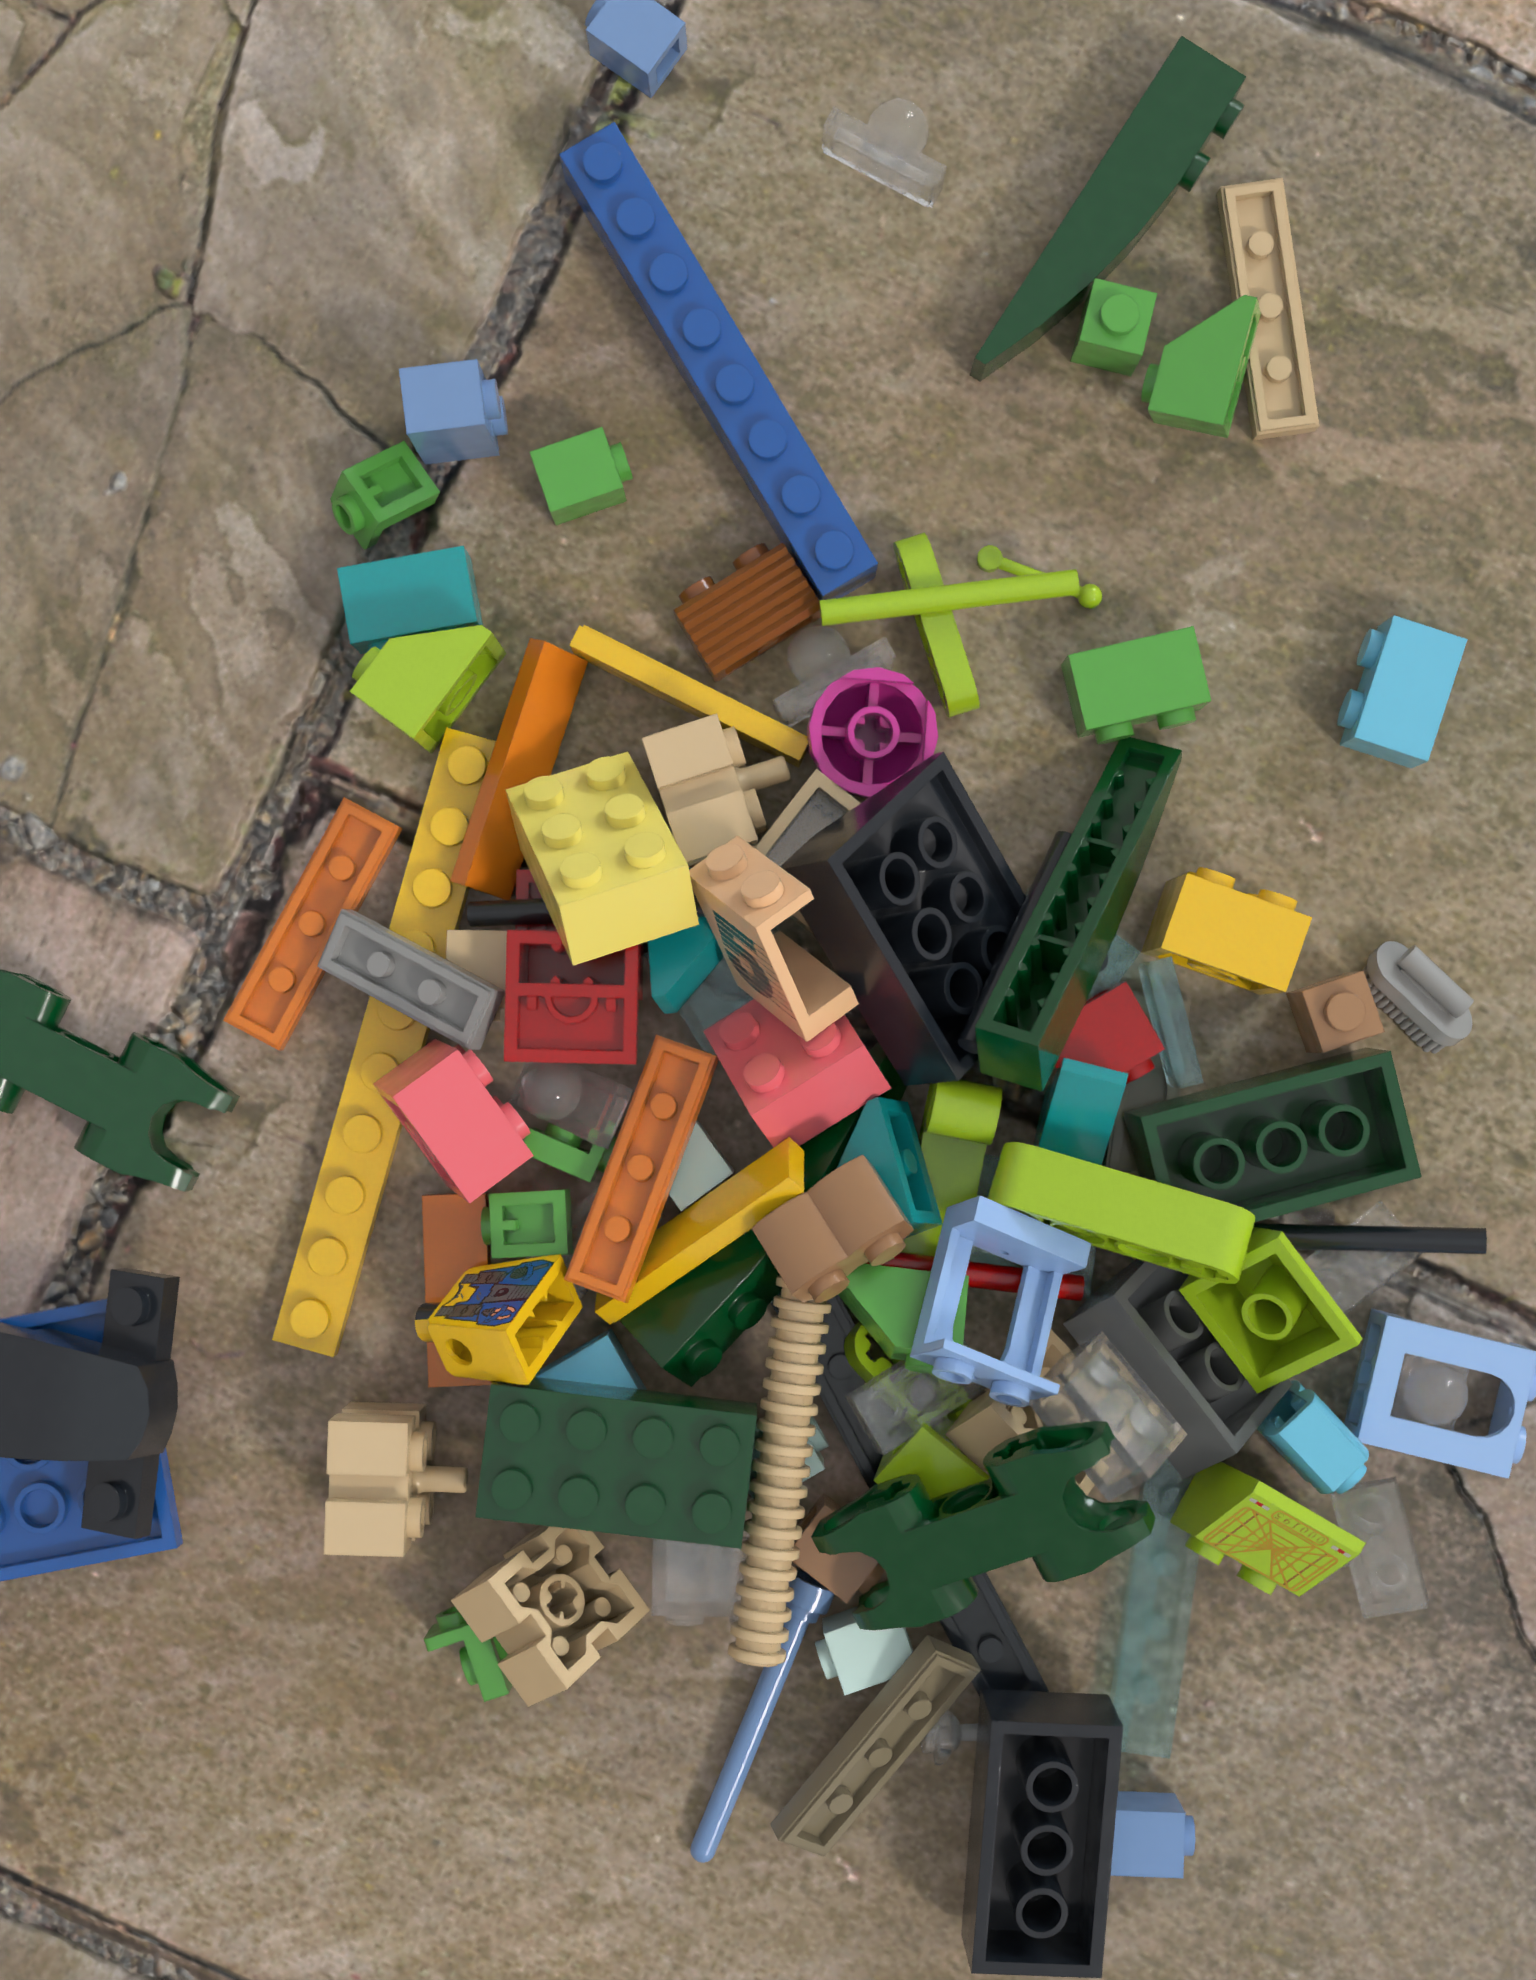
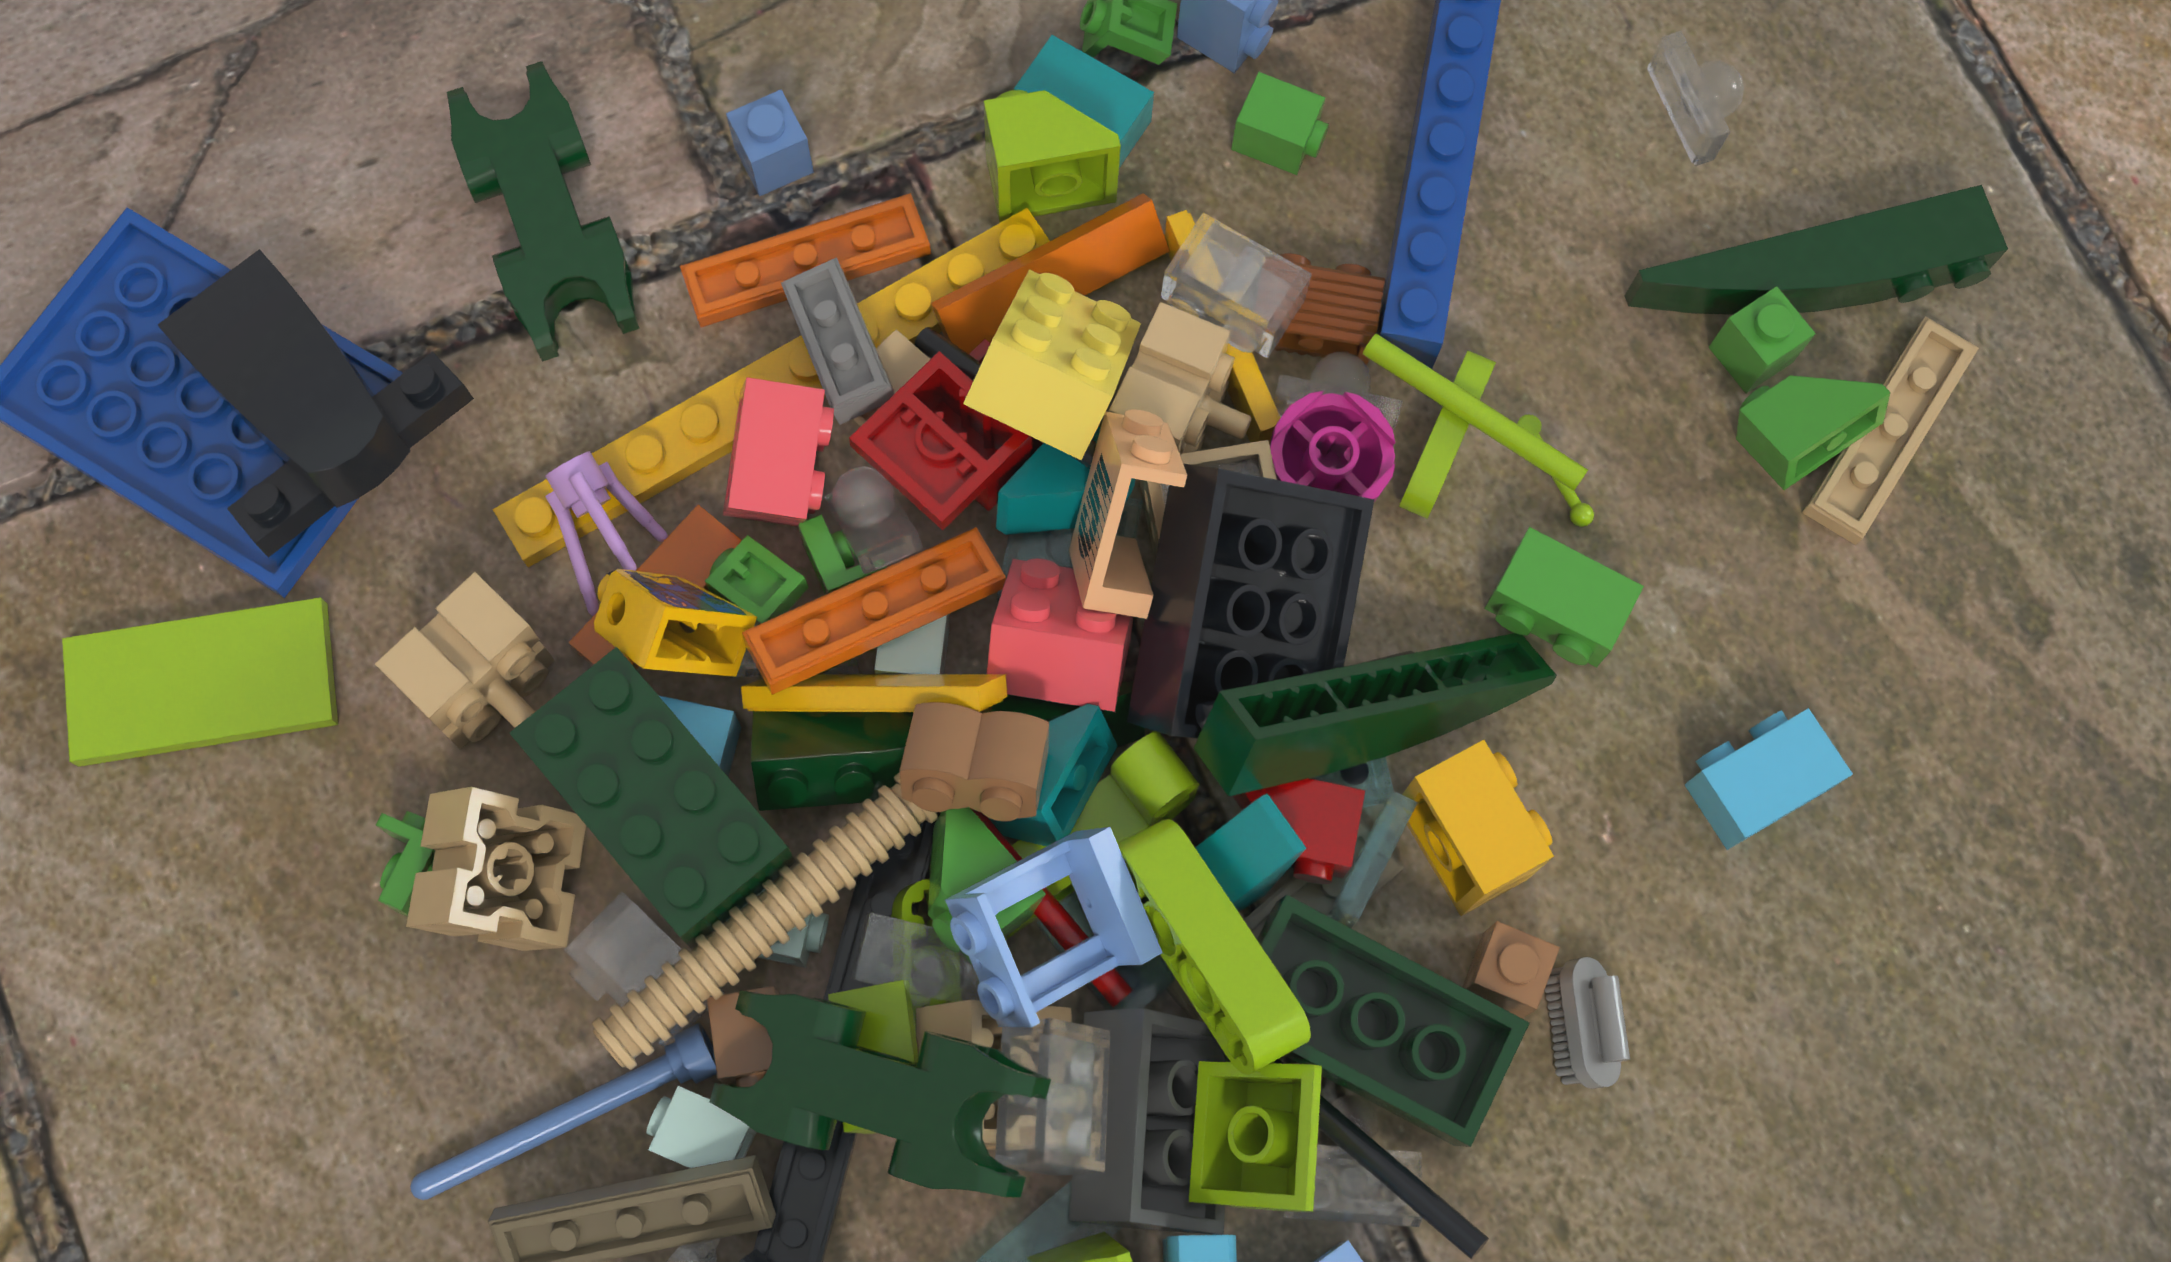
camera: 35 degrees right, 15 degrees down
none -> lime tile [62,597,338,767]
none -> lavender plant [545,451,668,616]
none -> medium blue brick [726,89,814,197]
none -> clear brick [1161,213,1312,358]

